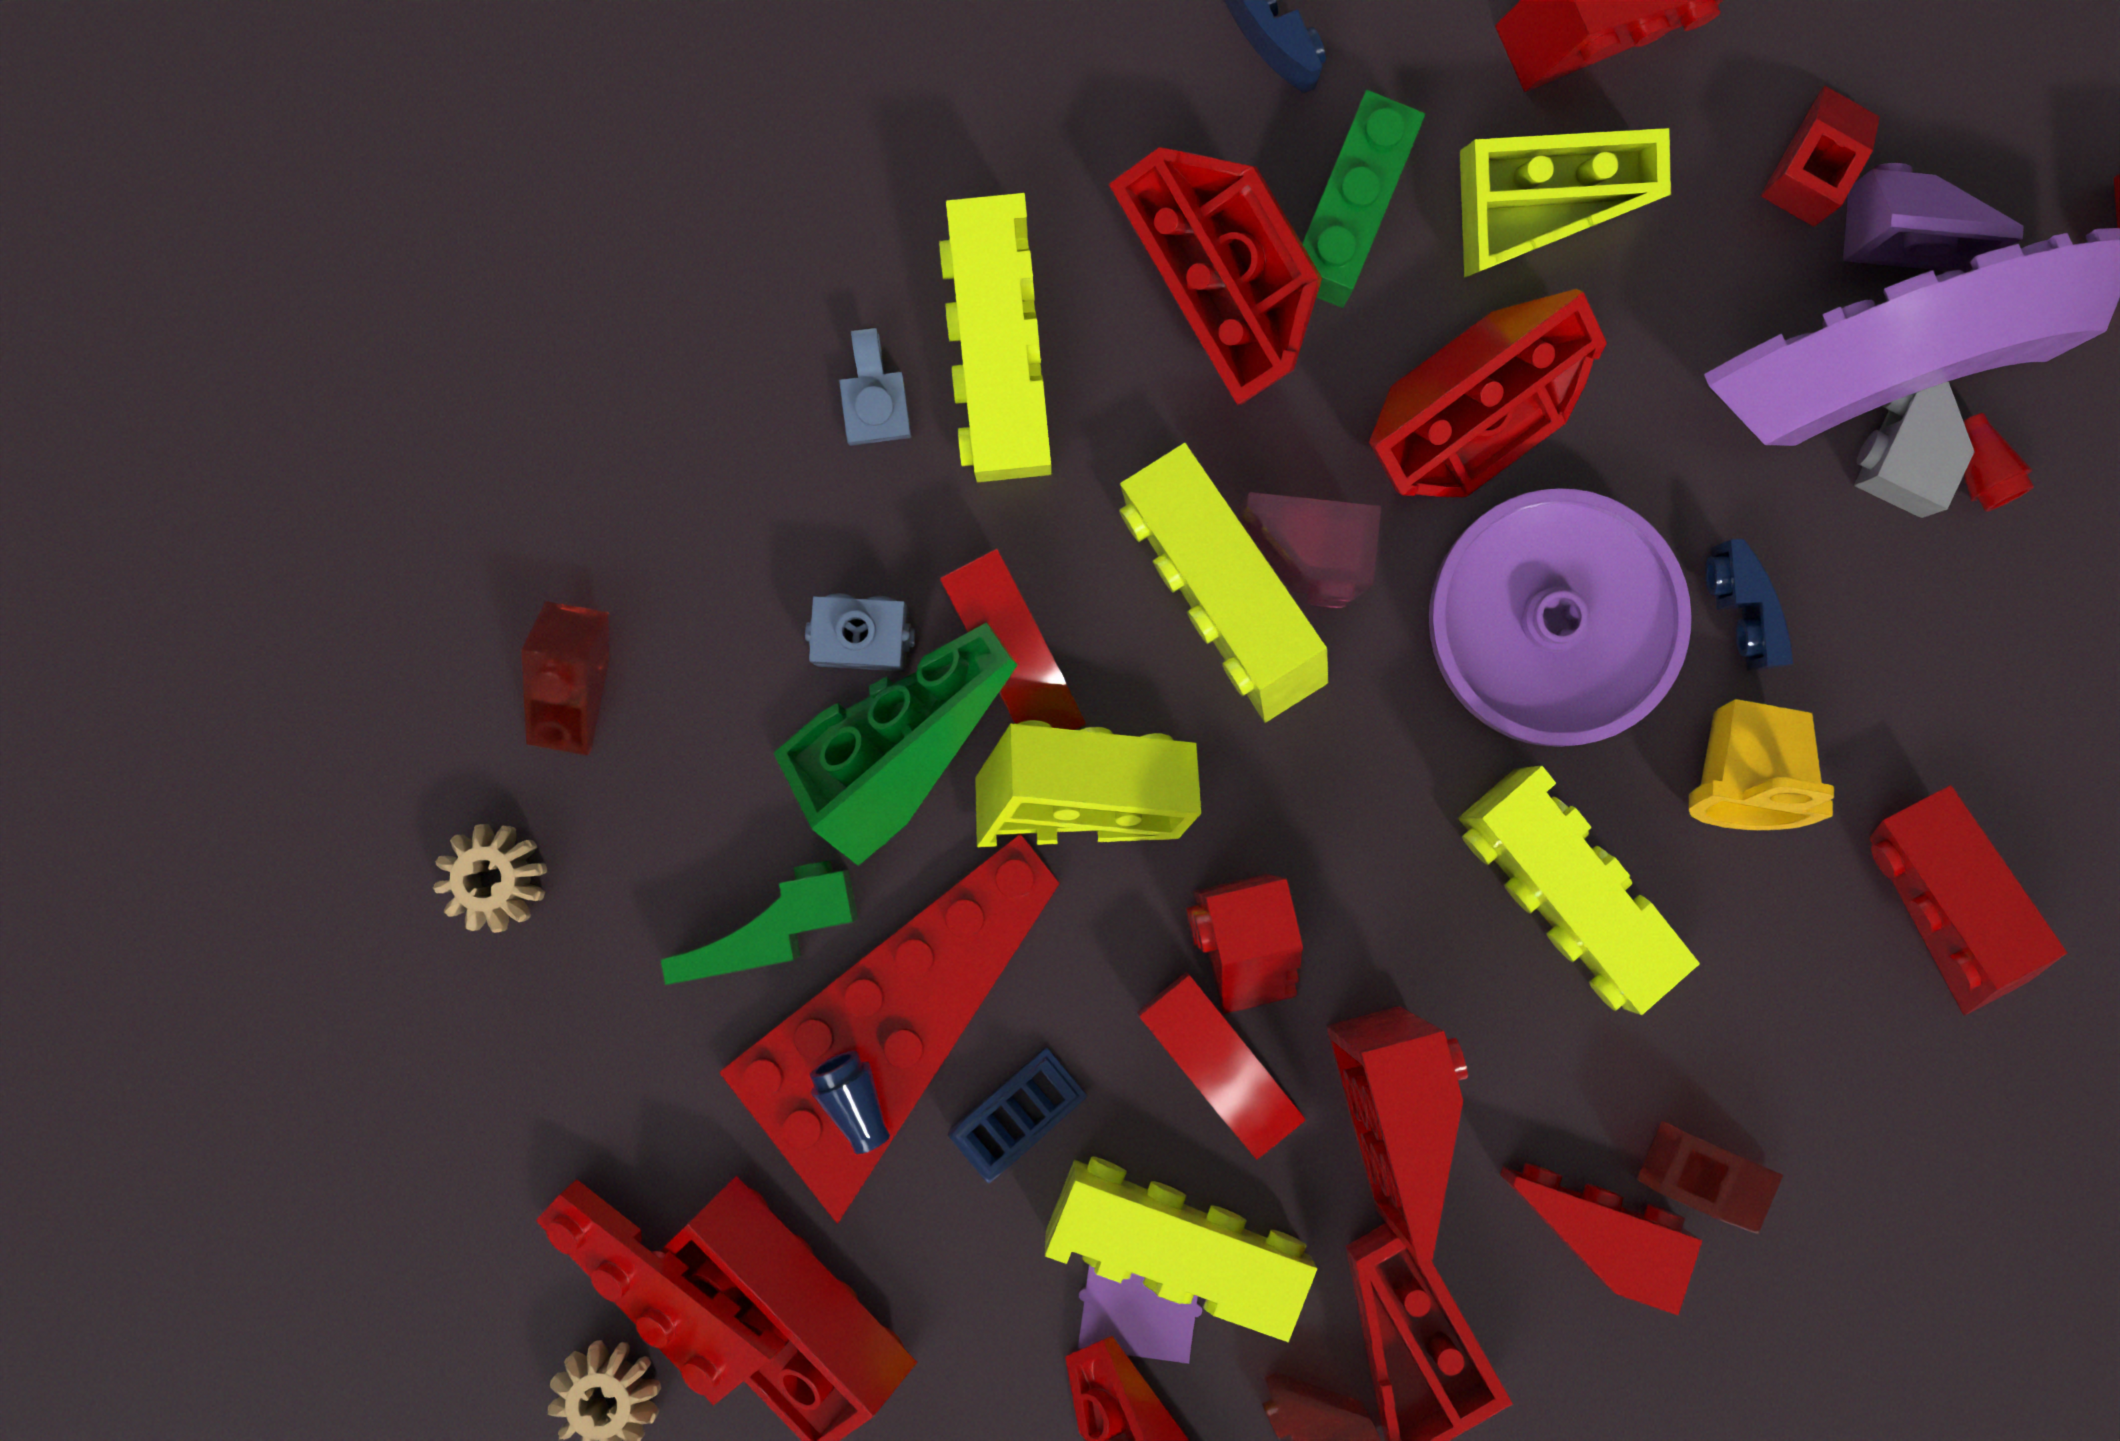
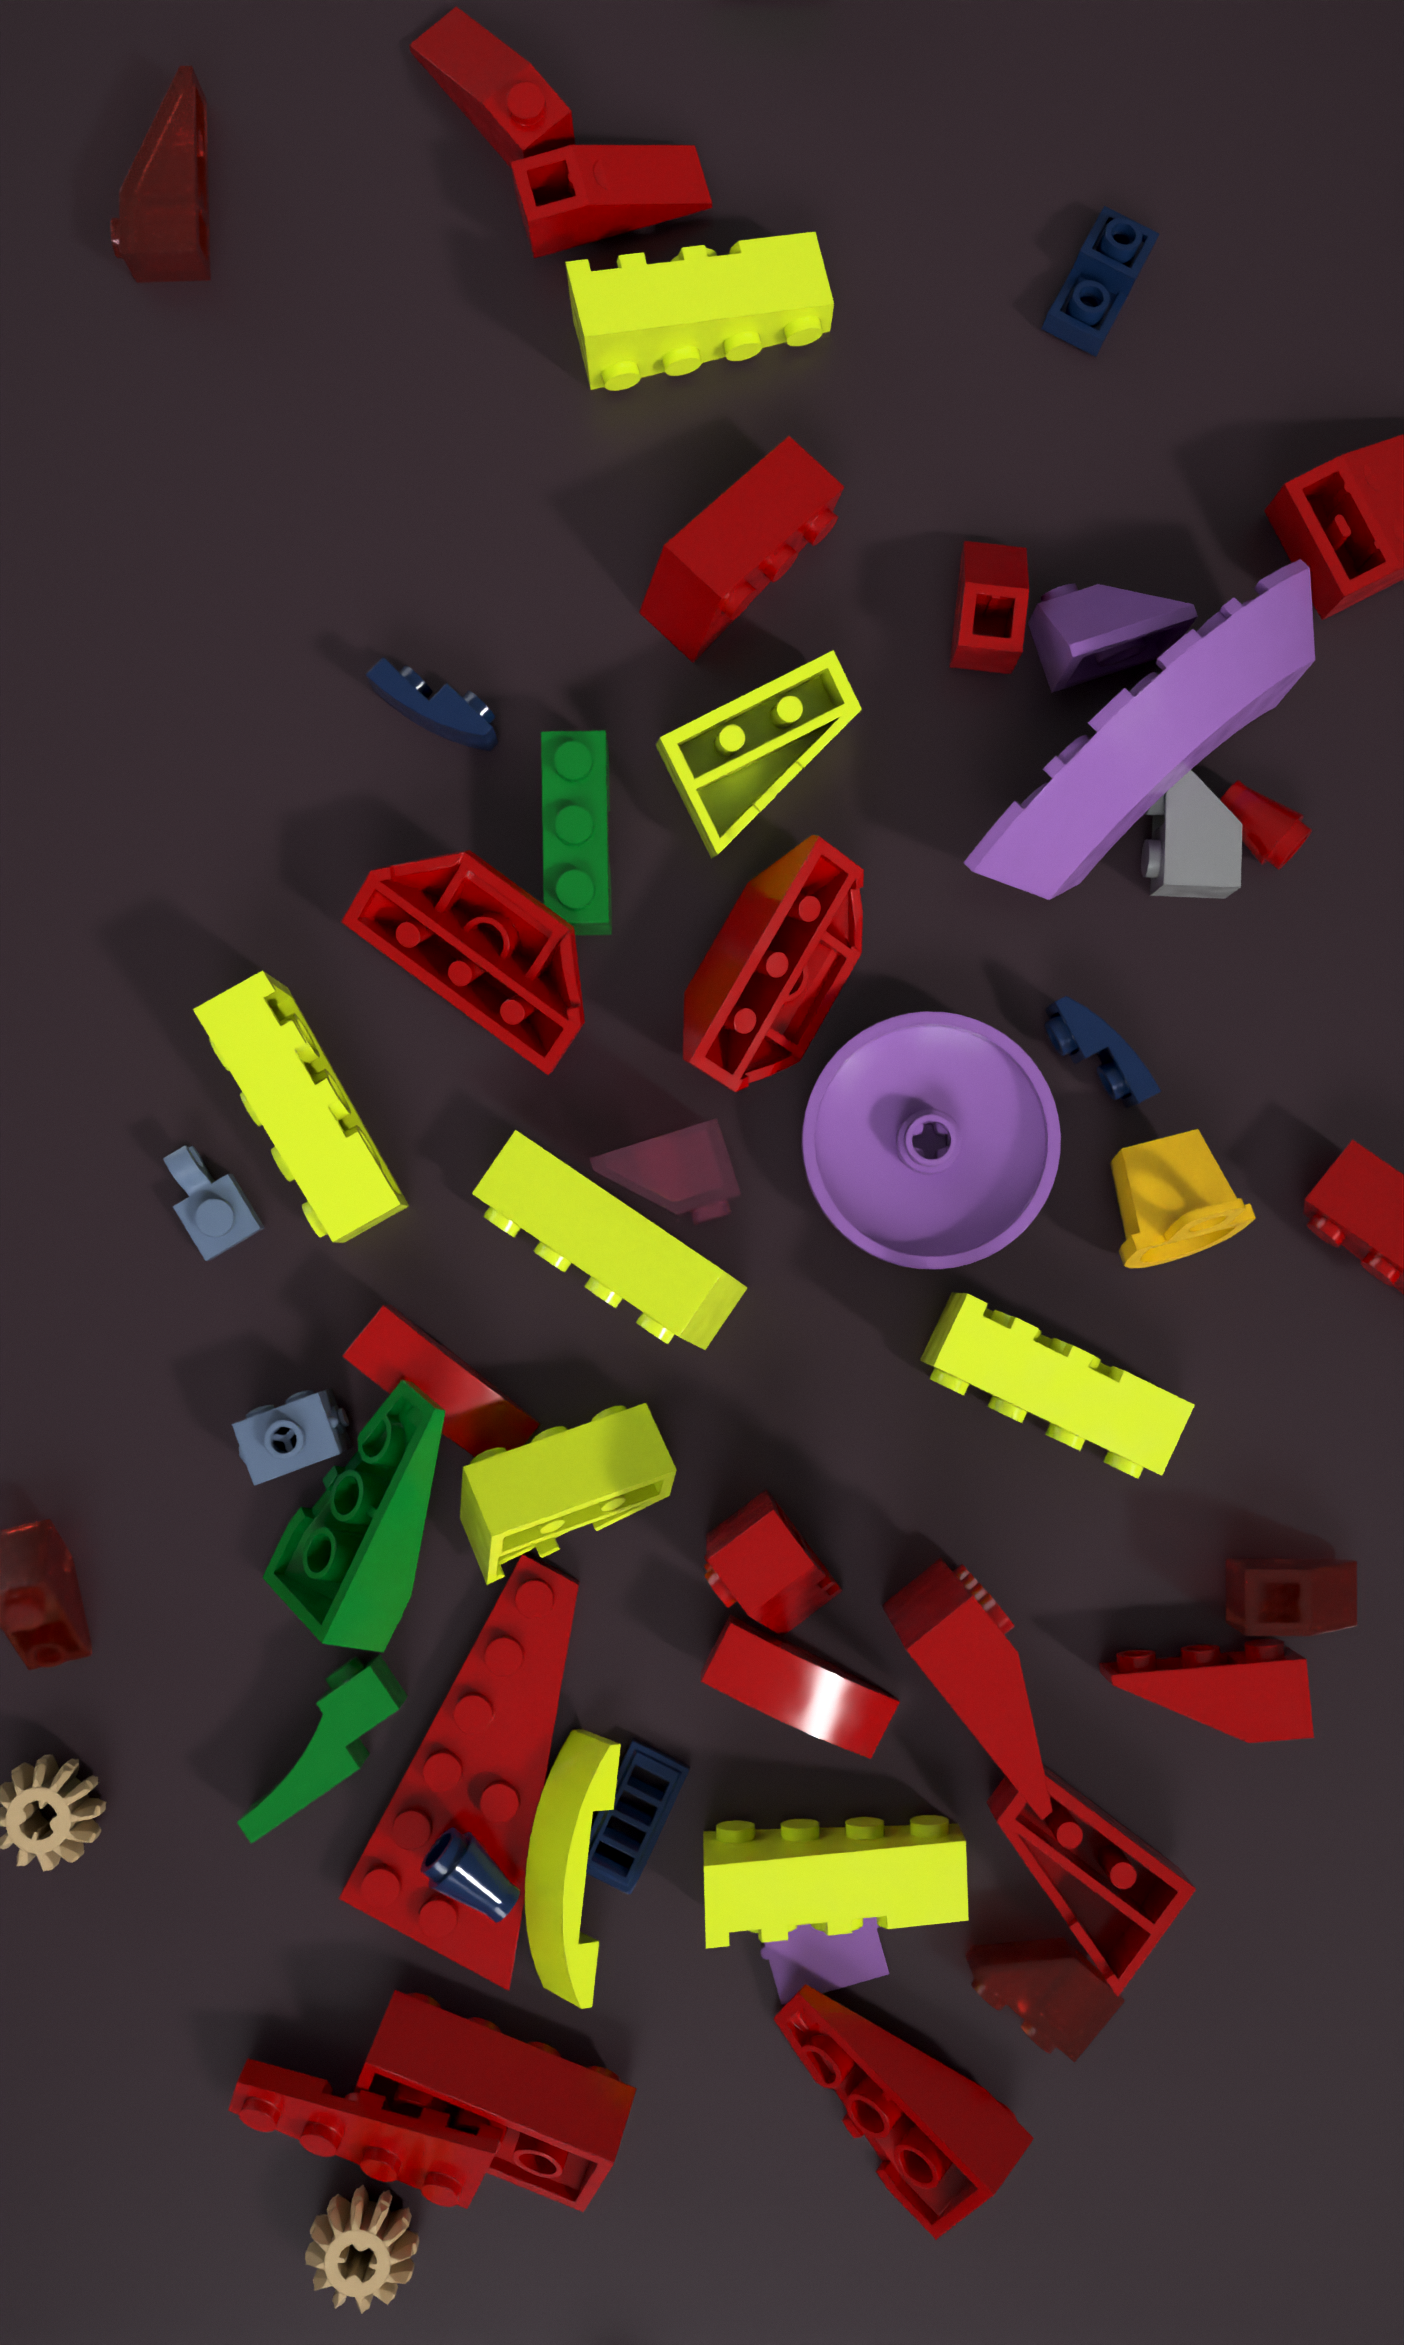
camera: 25 degrees left, 0 degrees up
none -> neon yellow slope [525,1729,621,2009]

